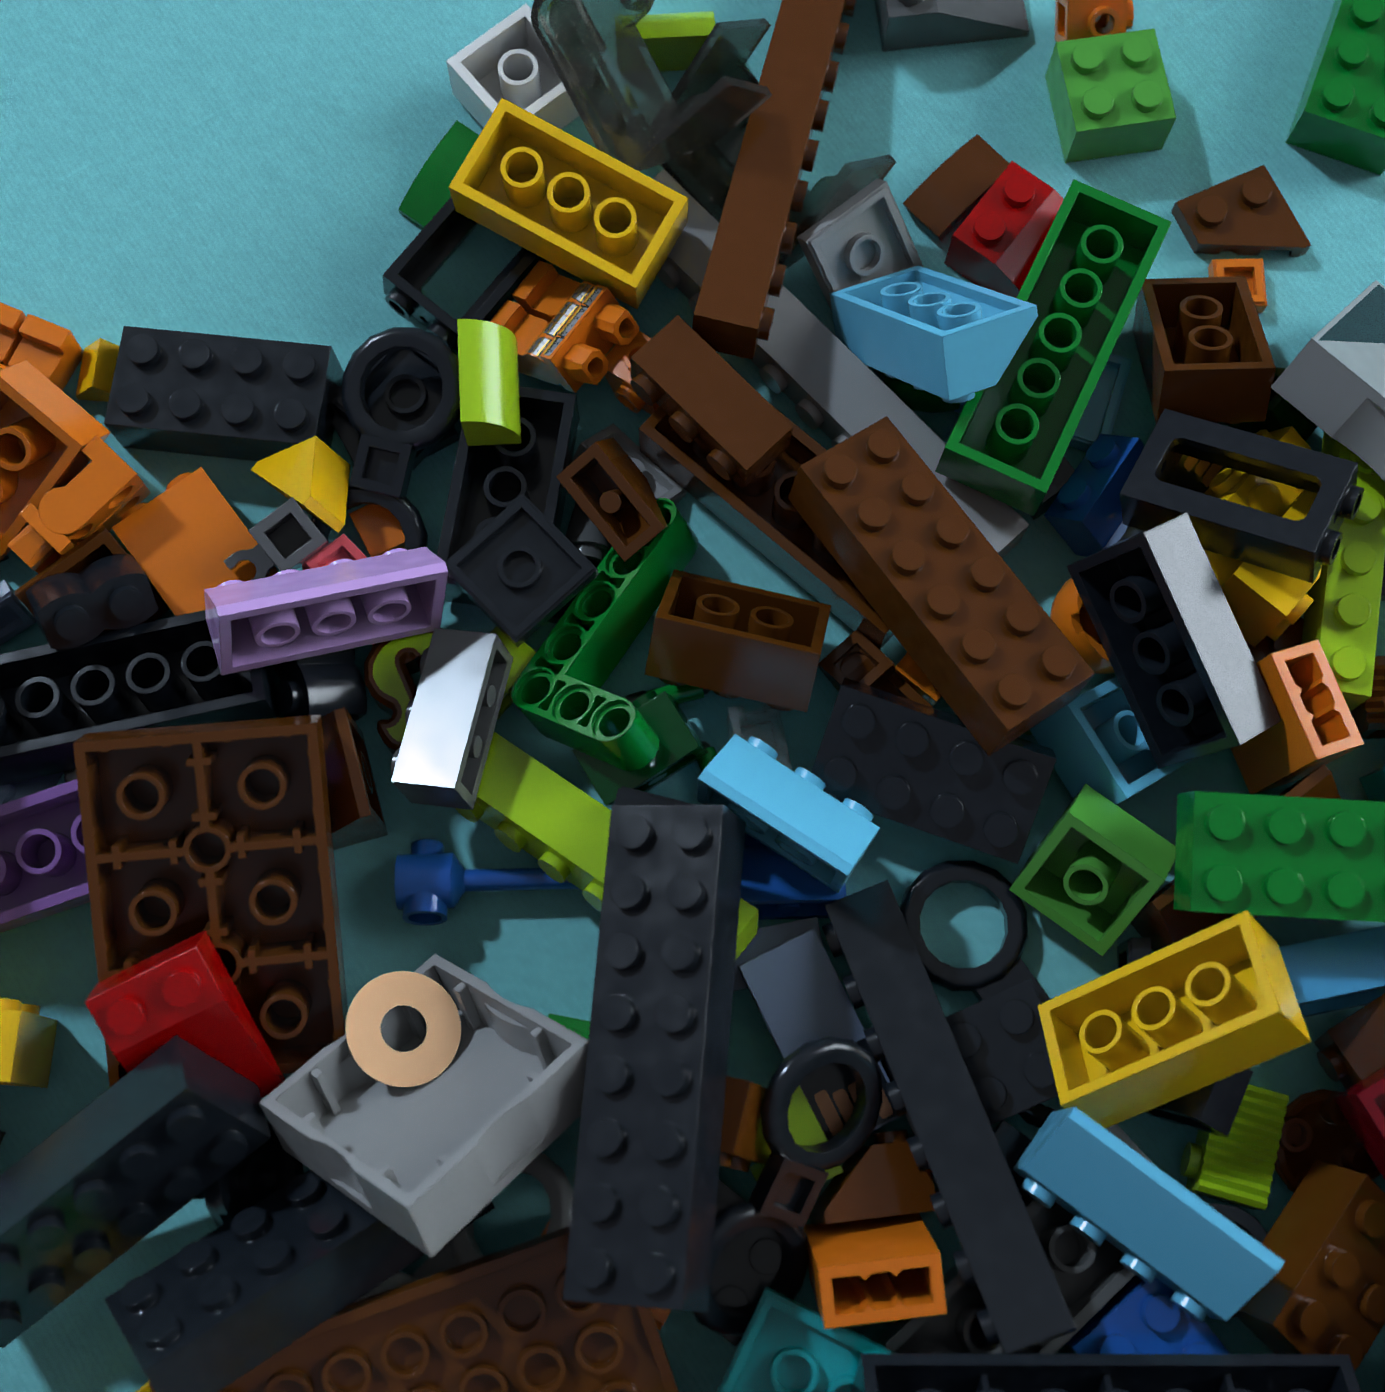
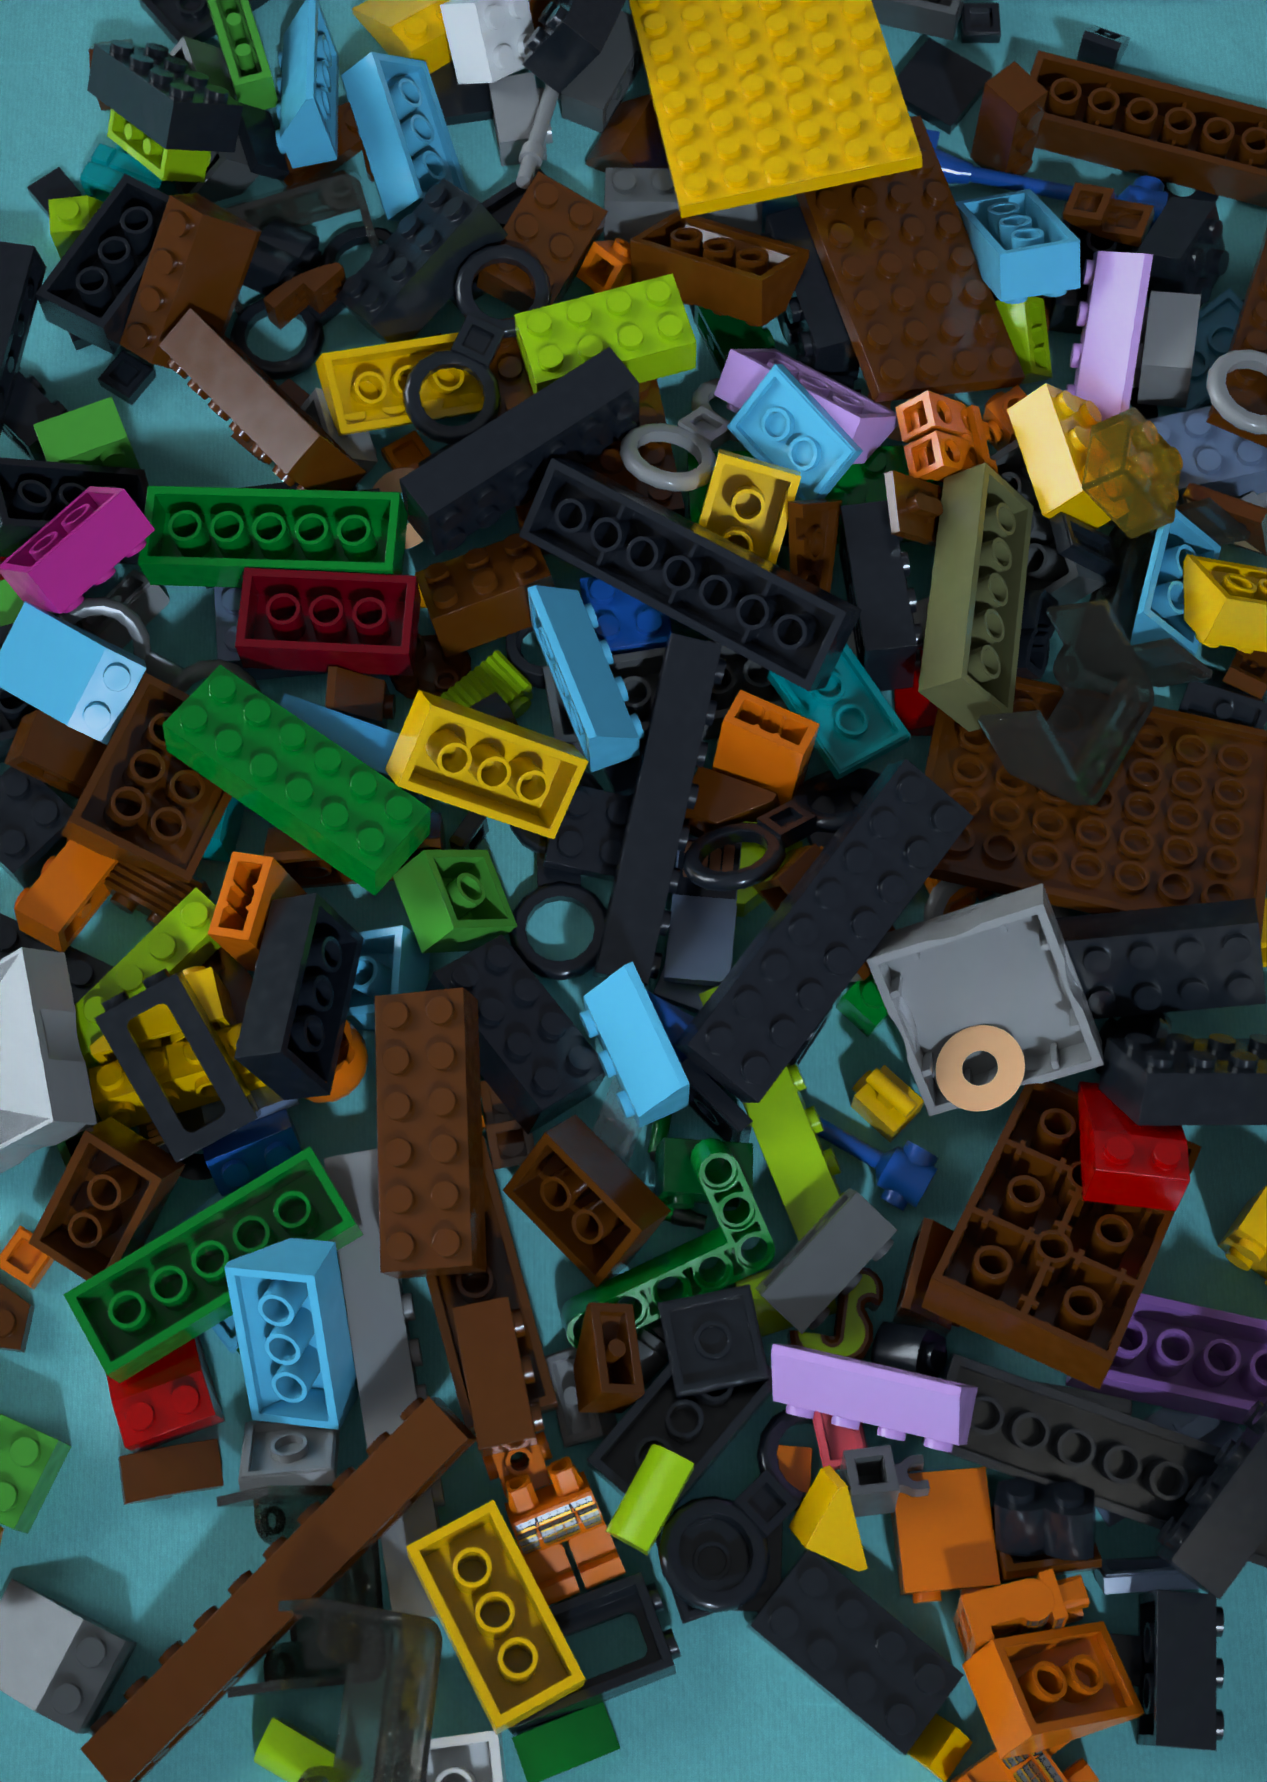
camera: 145 degrees left, 5 degrees down
none -> yellow brick [851,1064,924,1143]

